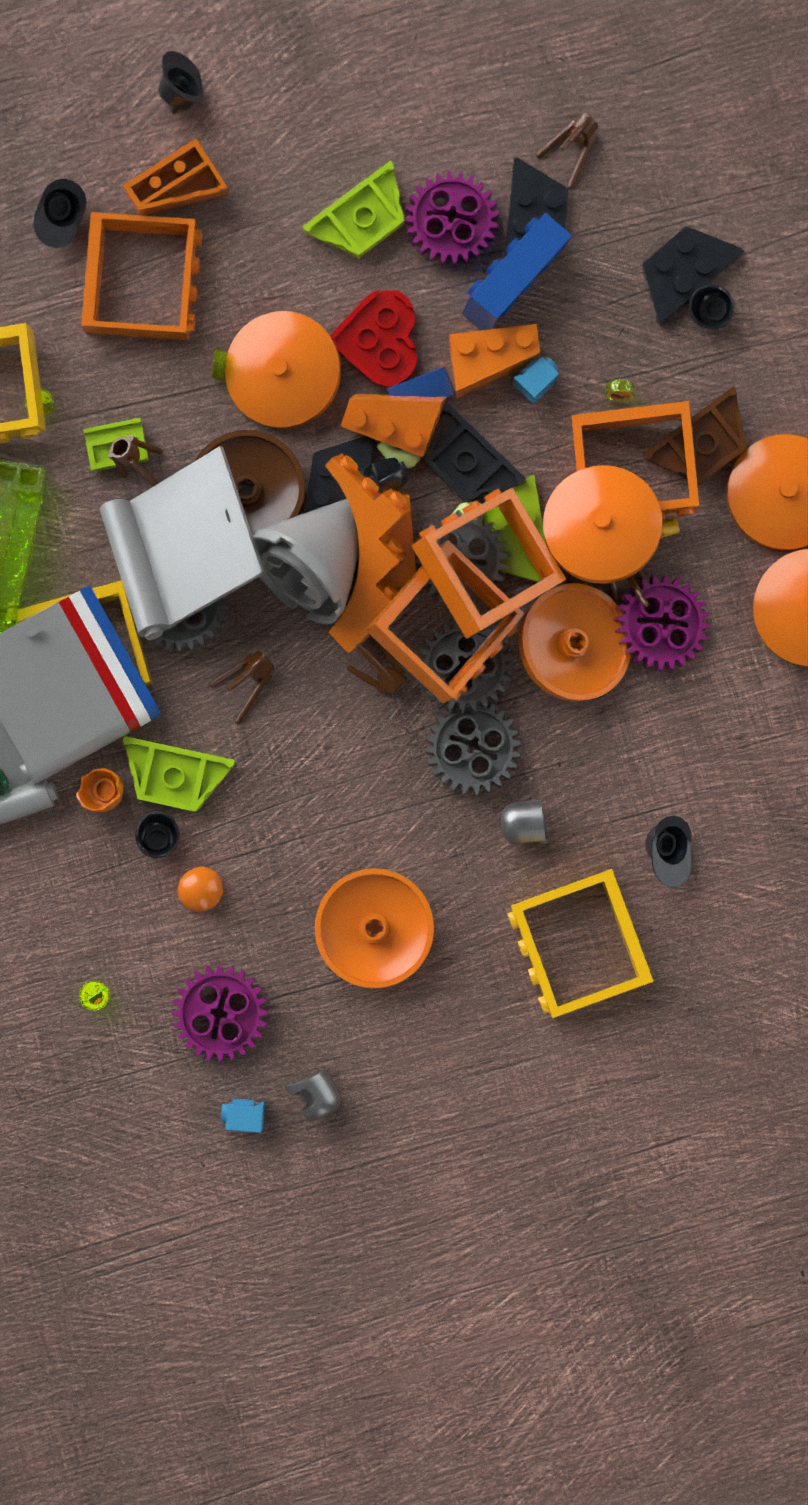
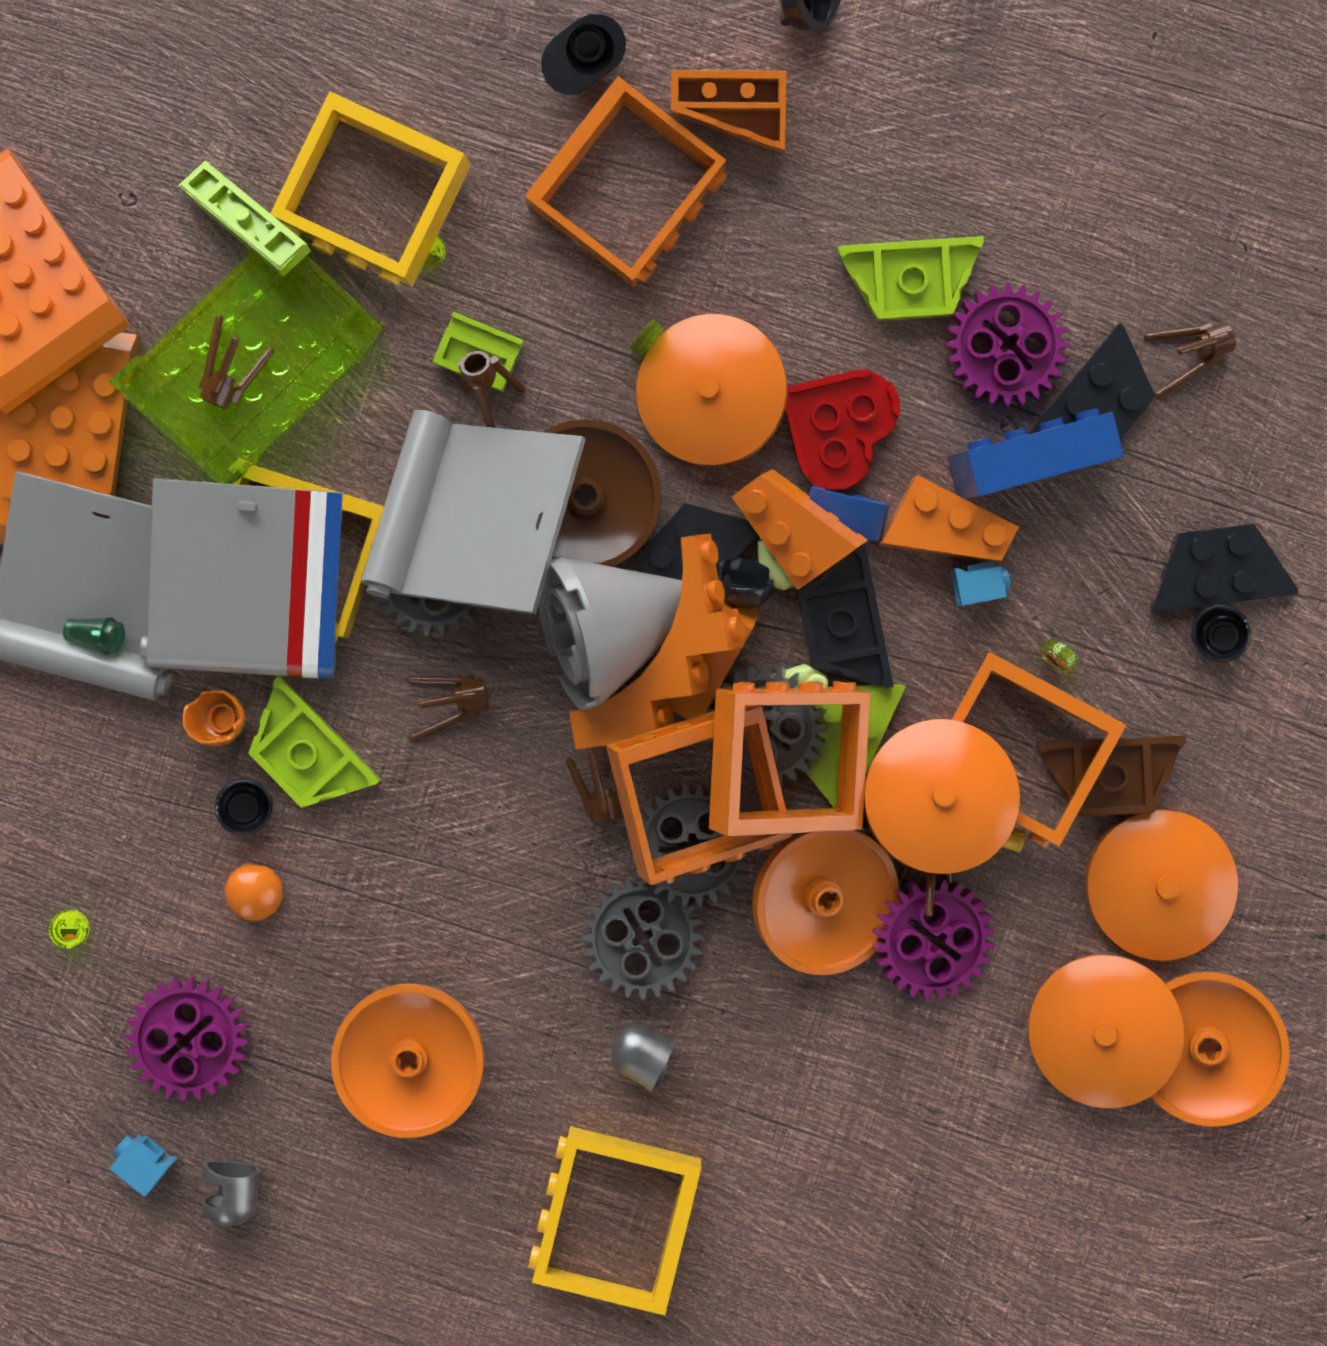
camera: 30 degrees right, 5 degrees up
black piece [645,815,692,888] -> none

